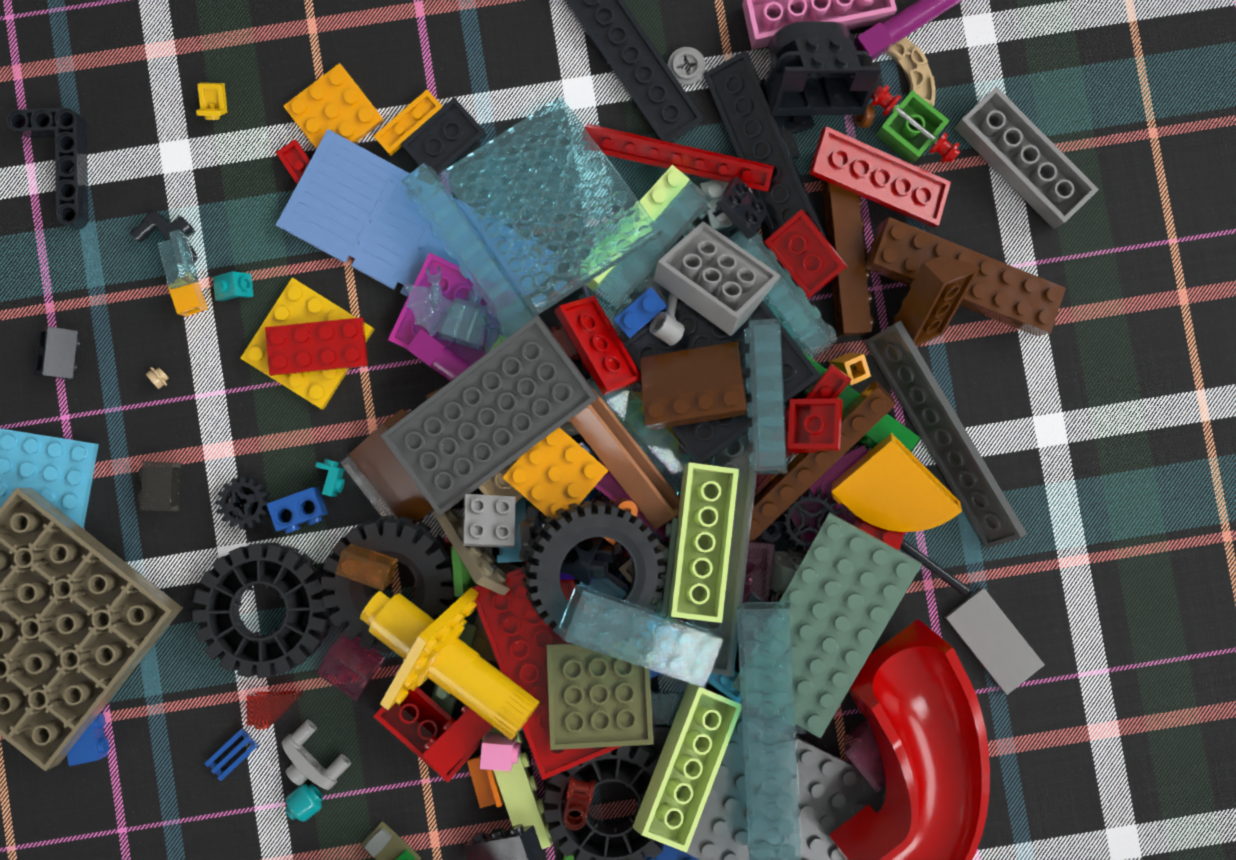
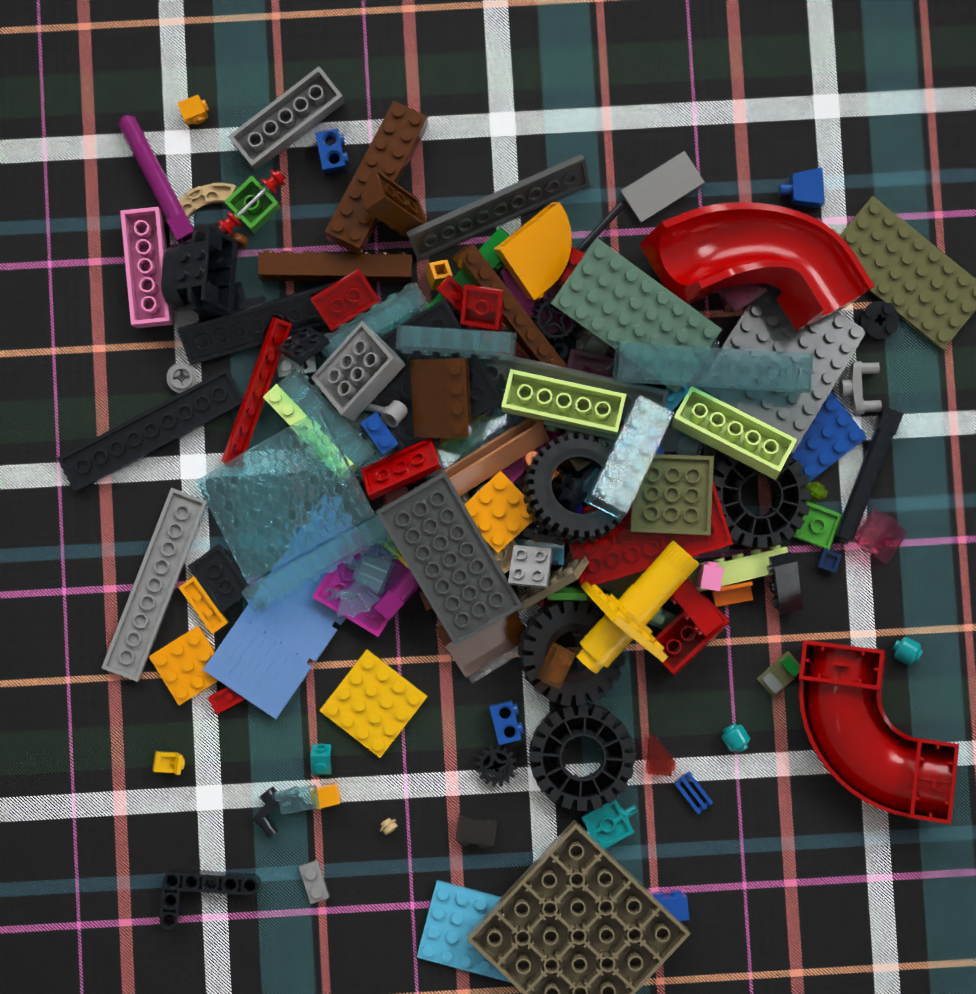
camera: 90 degrees left, 0 degrees up
brick [34,326,80,379] -> none
red plate [265,317,368,376] -> none
light grey connector [281,719,351,790] -> none
teal bracket [315,459,345,497] -> none
clear pink slope [317,634,385,701] -> none
clear red piece [563,776,595,830] -> none
plate [809,126,951,228] -> none
none -> light grey plate [102,488,208,682]
none -> light orange brick [177,95,209,126]
none -> light grey plate [299,859,330,904]
none -> blue brick [315,128,349,175]
none -> teal plate [581,799,639,849]
none -> blue torso [779,168,825,208]

